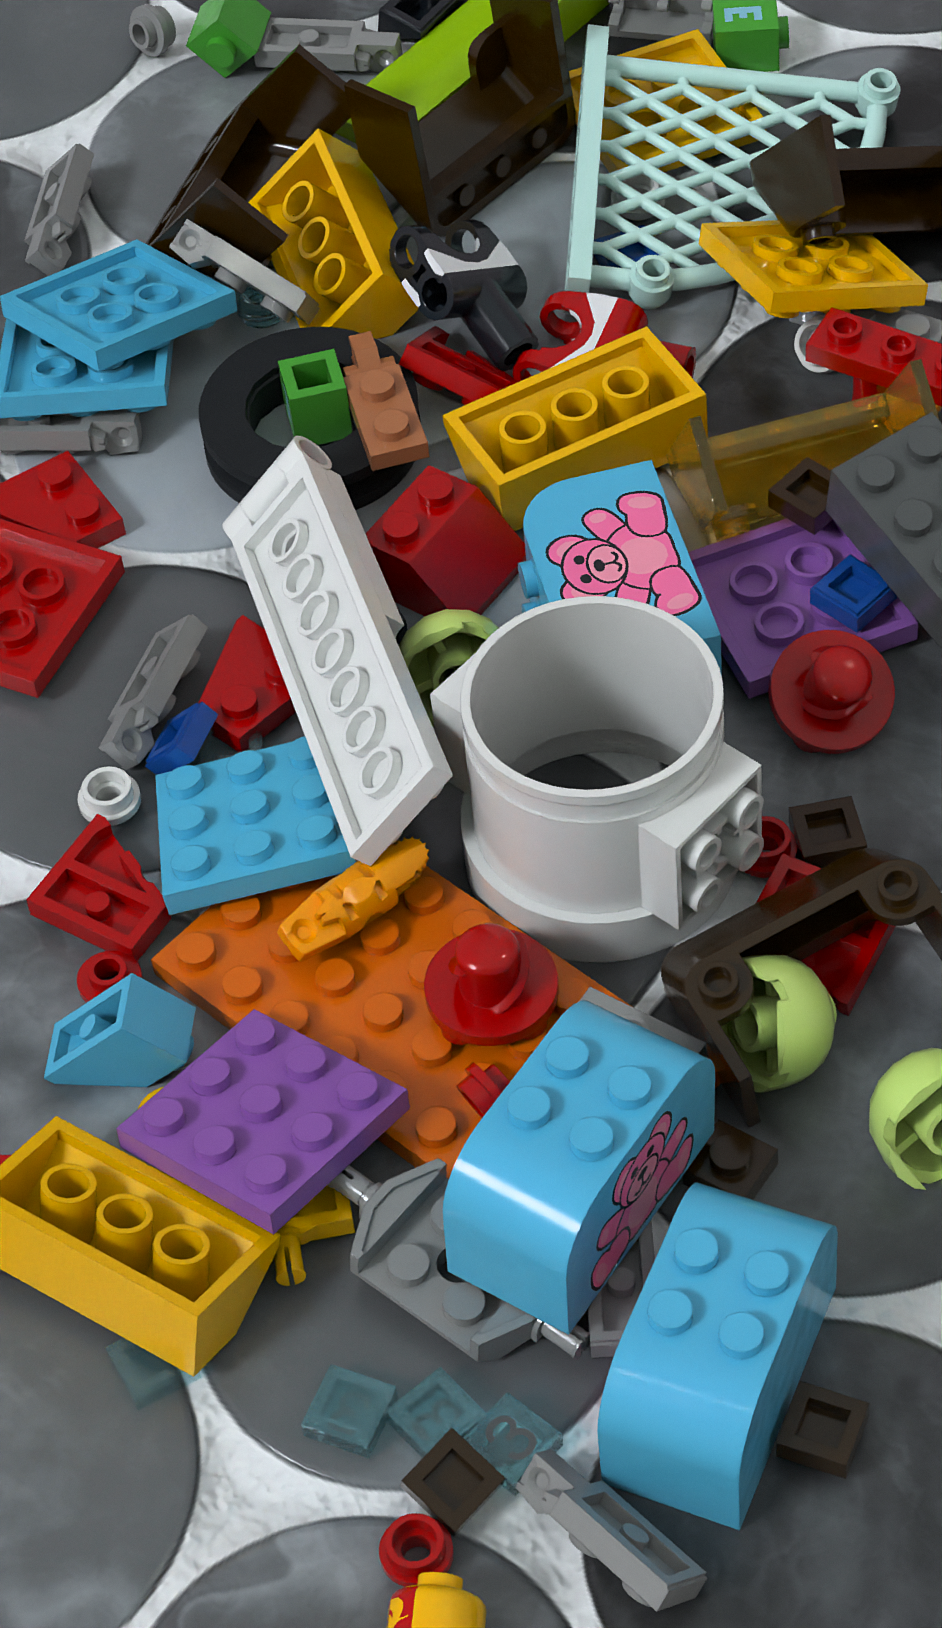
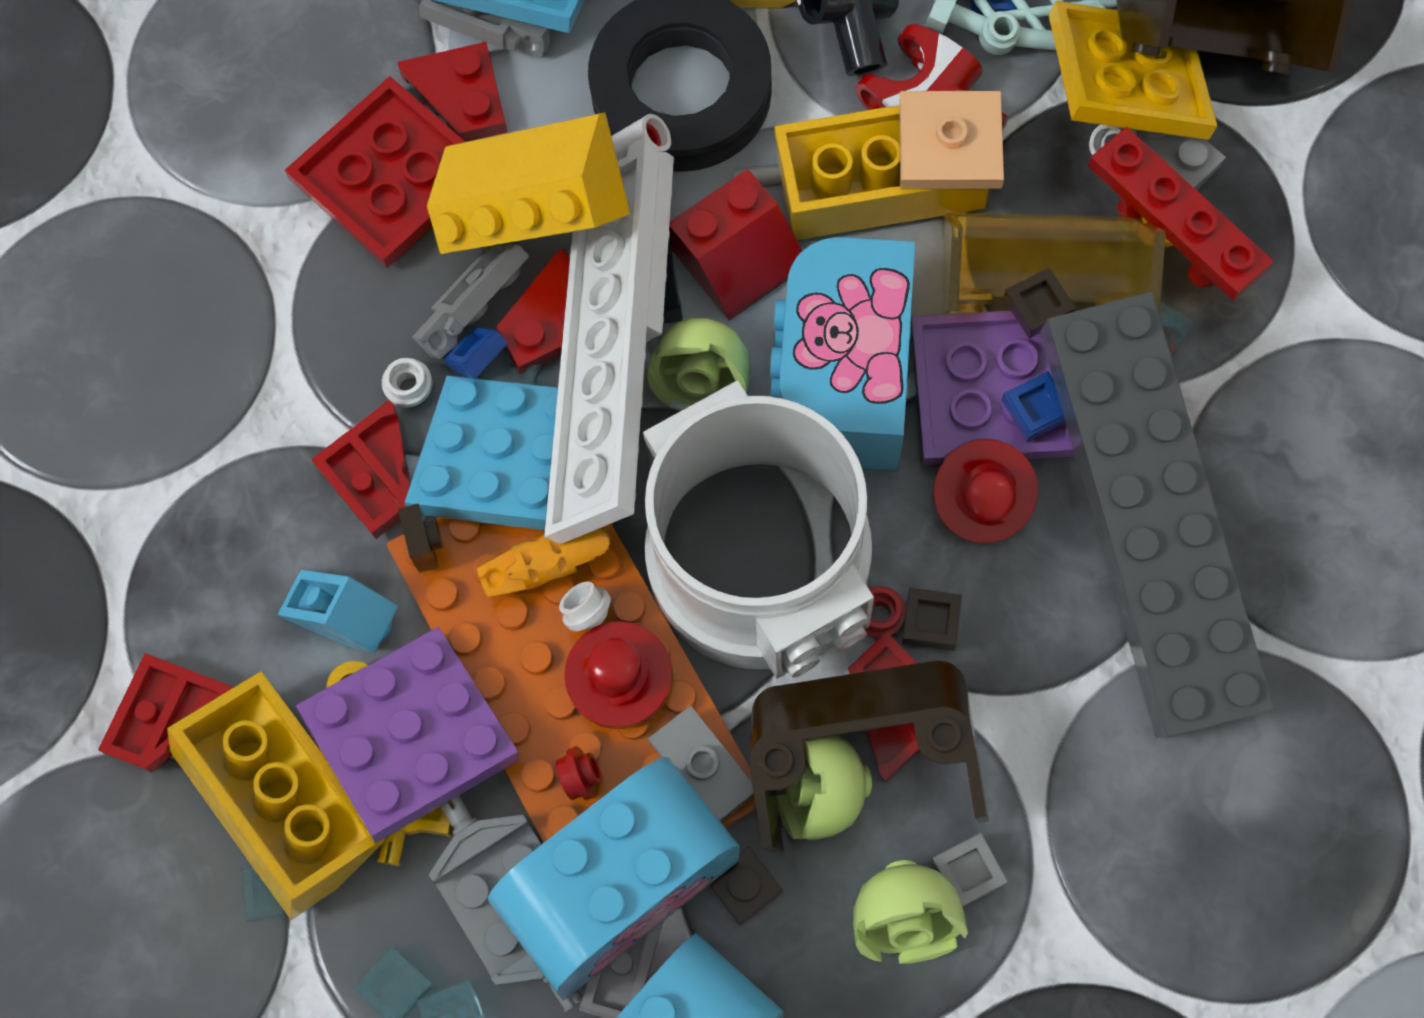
camera: 20 degrees right, 20 degrees up
red plate [77,950,143,1003] -> none
bright green brick [278,349,352,445] -> none
nougat hinge [342,331,430,471] -> none
red wing [399,326,518,405] -> none
none -> dark brown plate [398,504,444,573]
none -> yellow slope [427,112,630,254]
none -> white plate [559,581,611,631]
none -> light nougat plate [899,91,1004,189]

